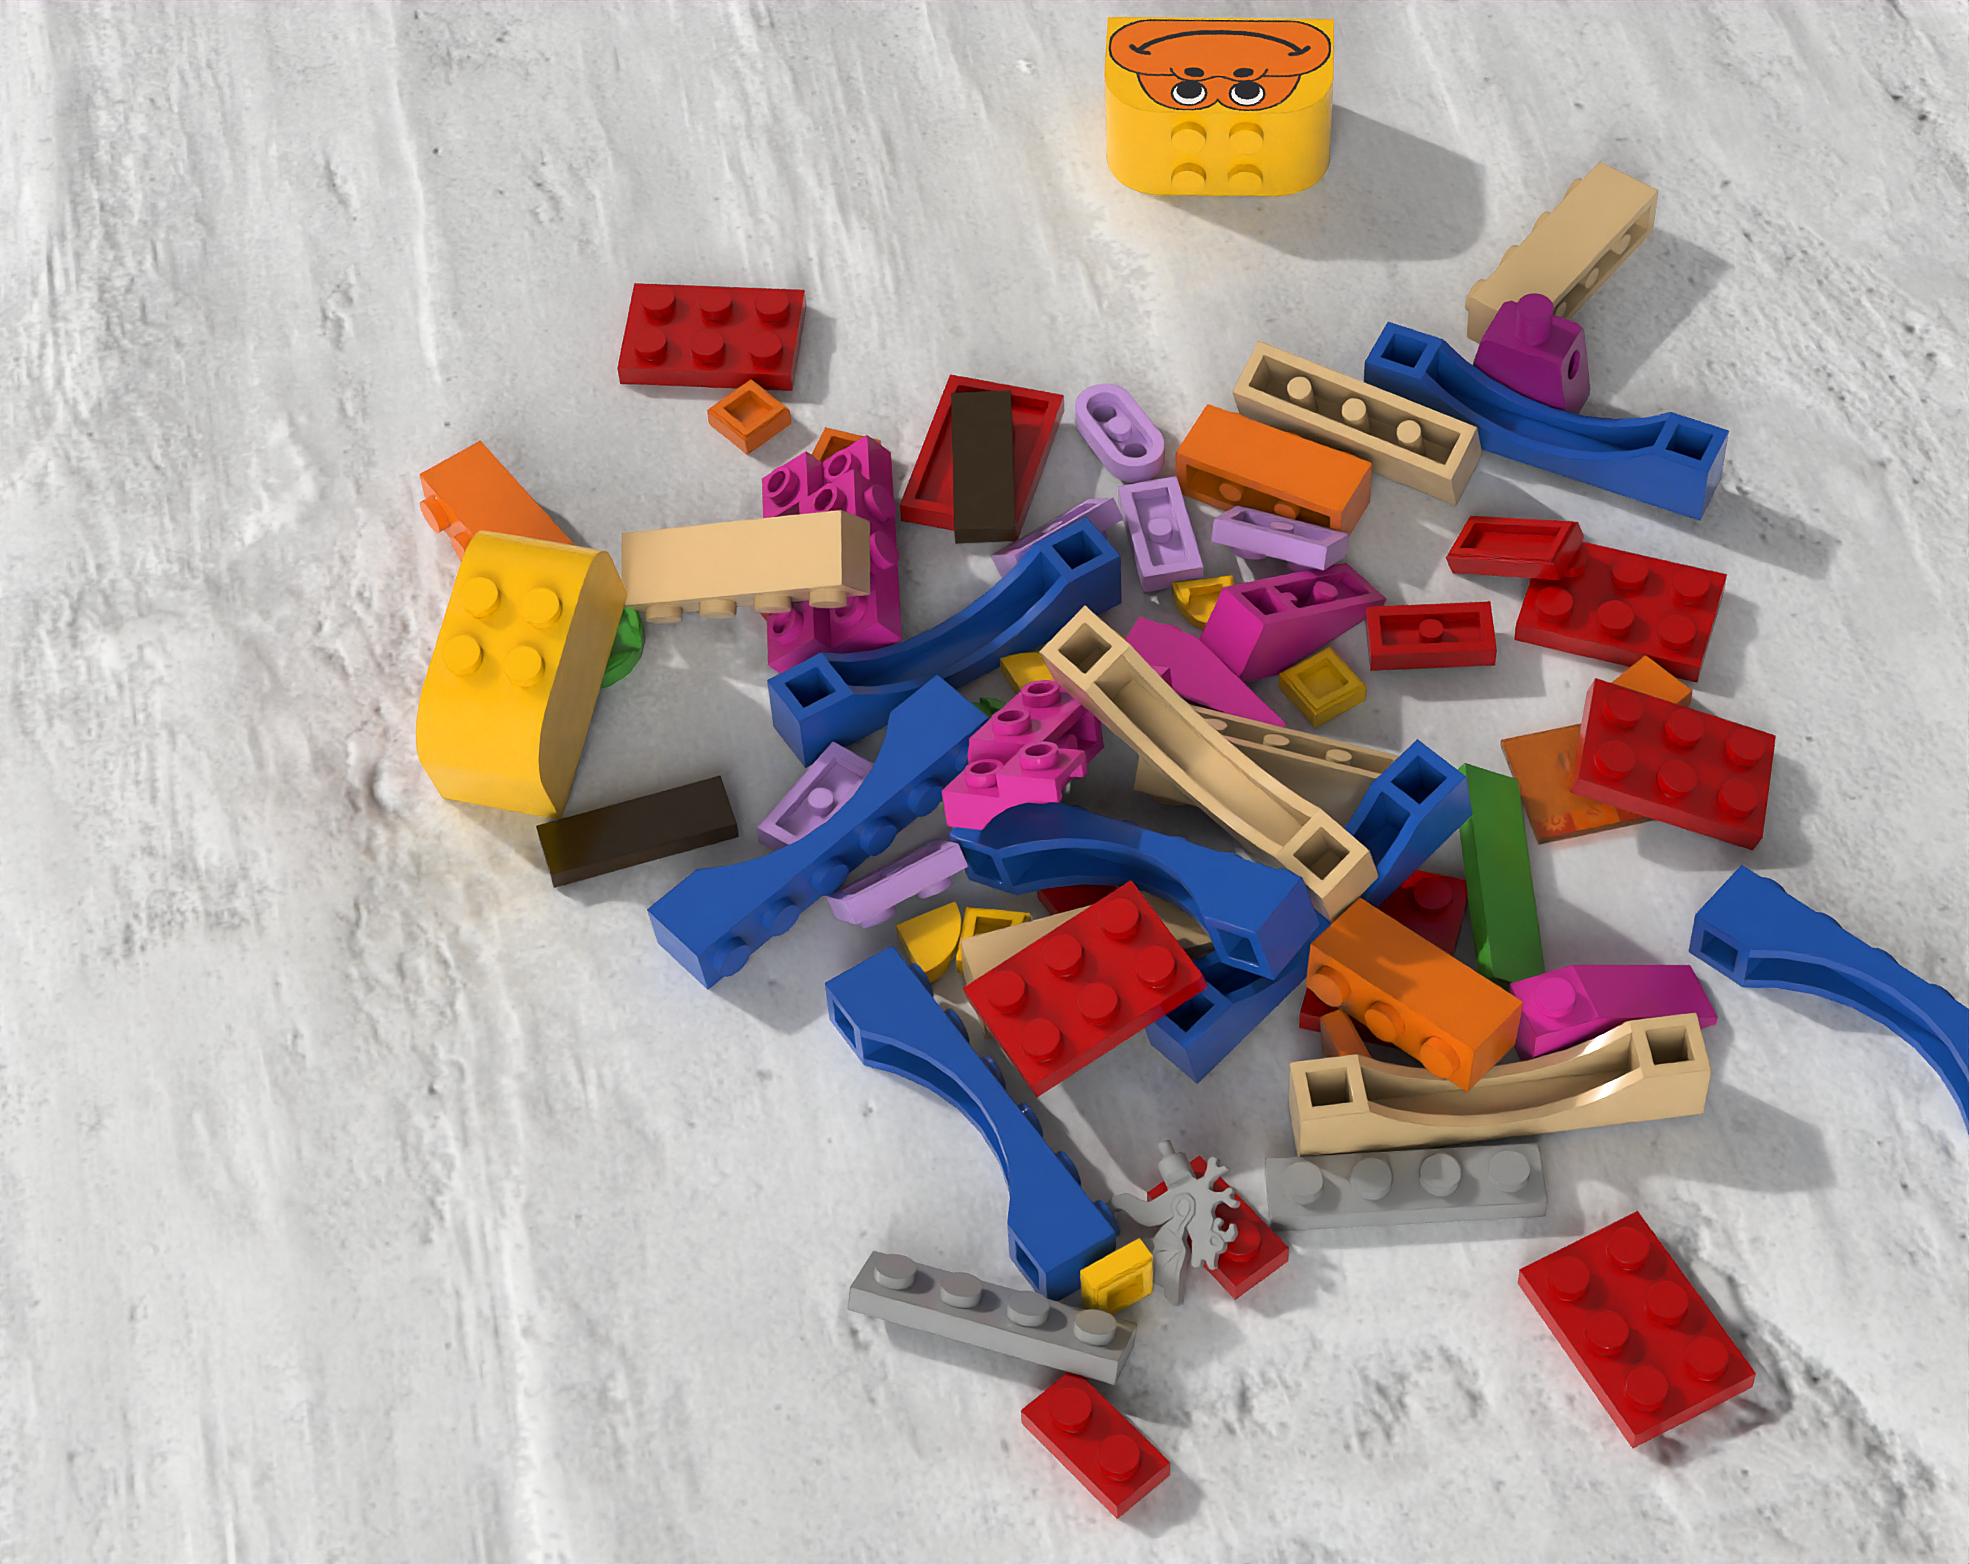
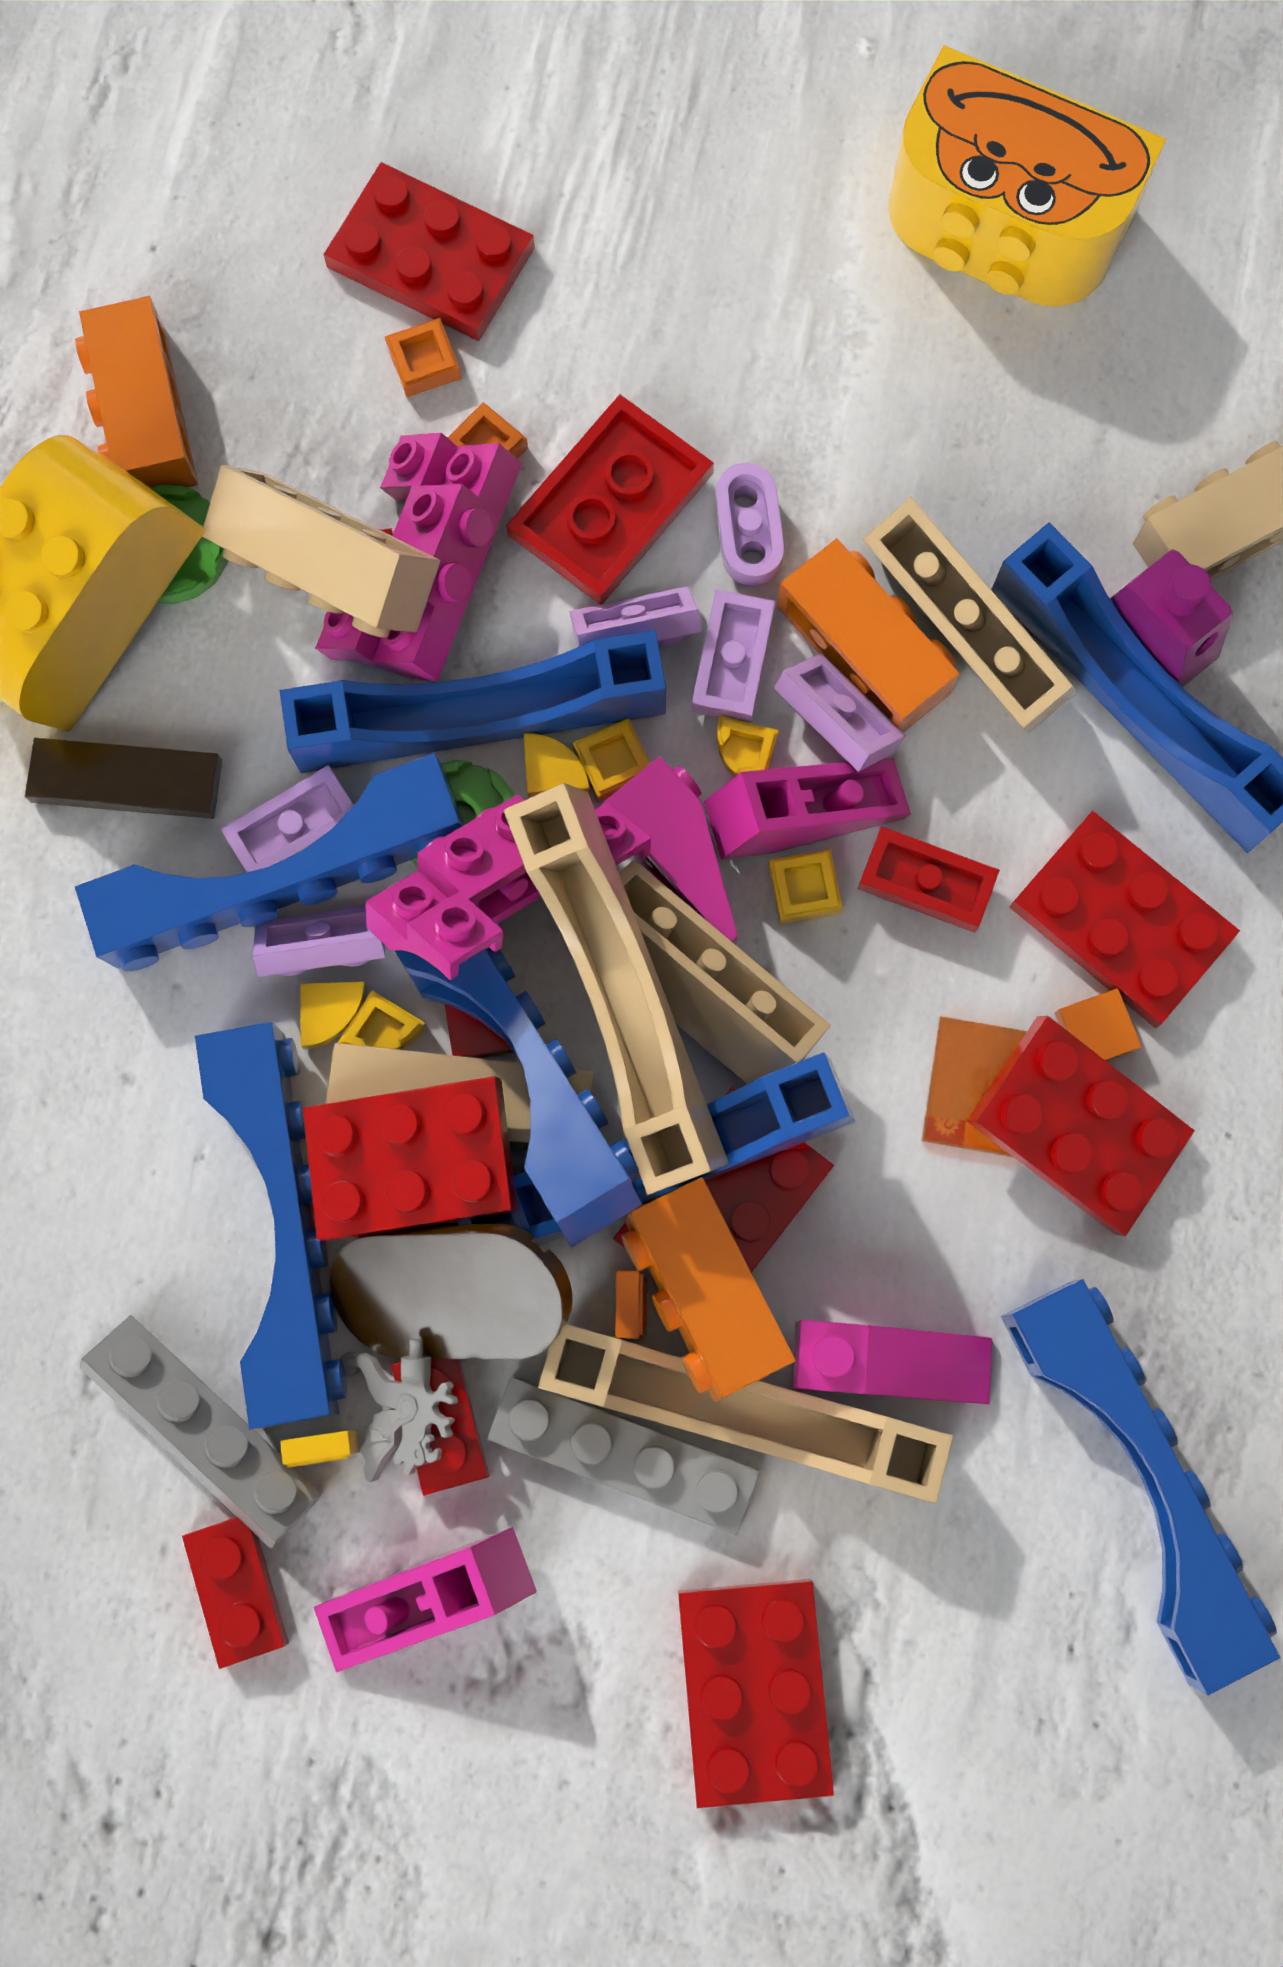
camera: 20 degrees right, 25 degrees up
dark brown tile [951,390,1016,544] -> none
red tile [1446,516,1584,580] -> none
bright green tile [1458,763,1545,992] -> none
none -> dark pink slope [313,1527,537,1672]
none -> tile [330,1224,573,1359]

